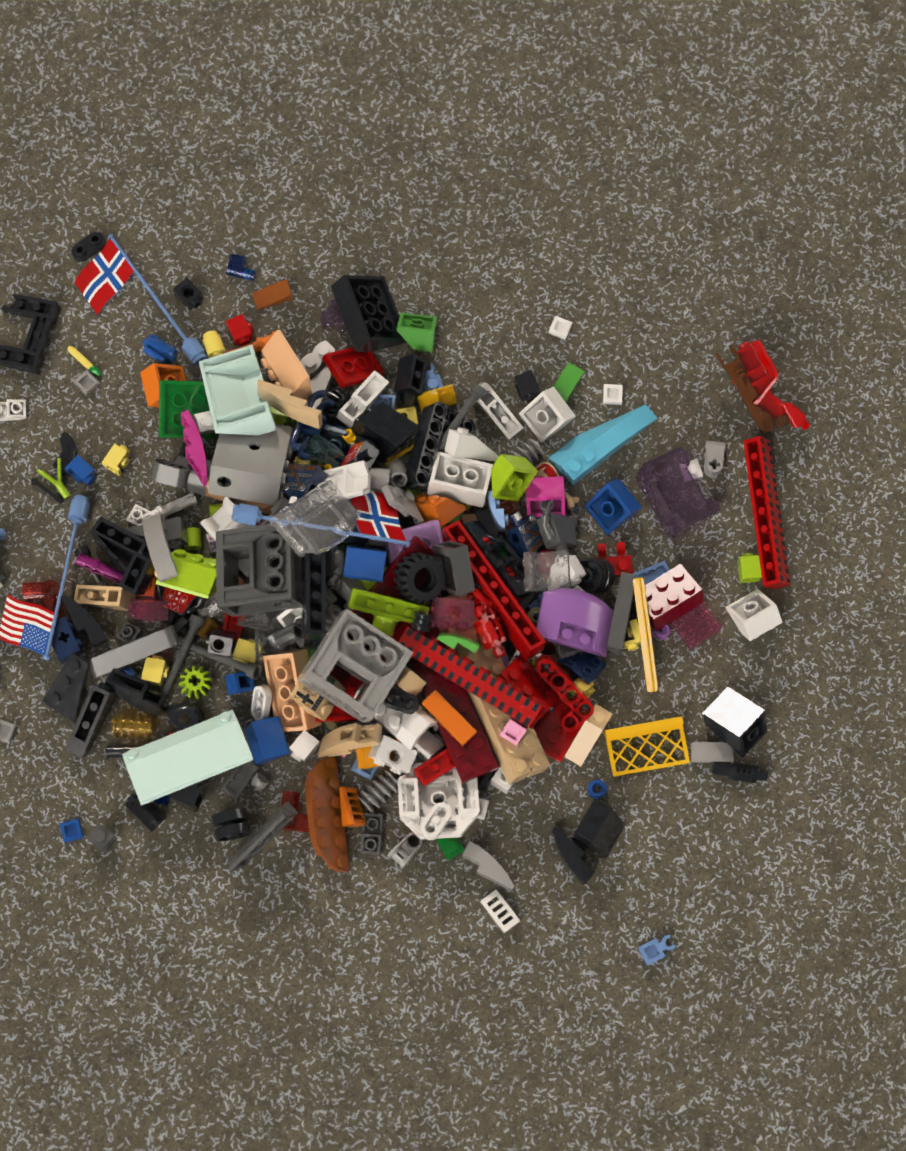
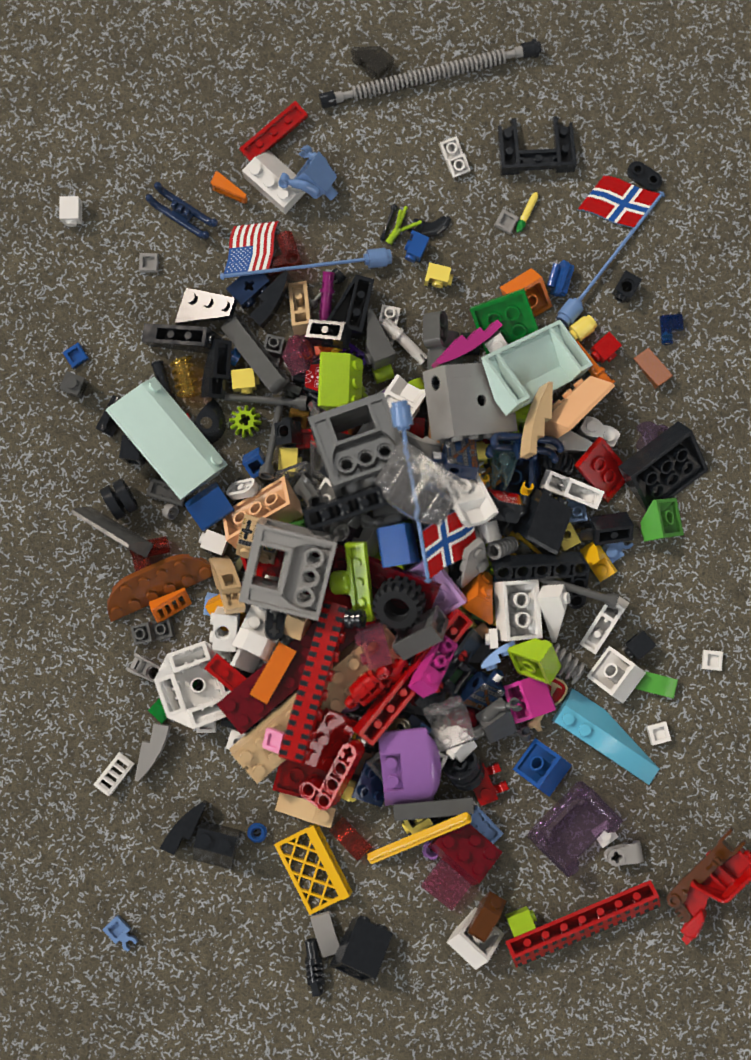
camera: 70 degrees right, 10 degrees up
light grey slope [143,513,178,583] -> none
light grey piece [357,770,398,813] -> none
white plate [421,802,452,840] -> none
bright green slope [437,632,480,653] -> none
none -> clear red slope [329,817,372,861]
none -> dark pink slope [408,634,458,698]
none -> reddish brown slope [467,891,507,942]
none -> white plate [485,628,498,649]

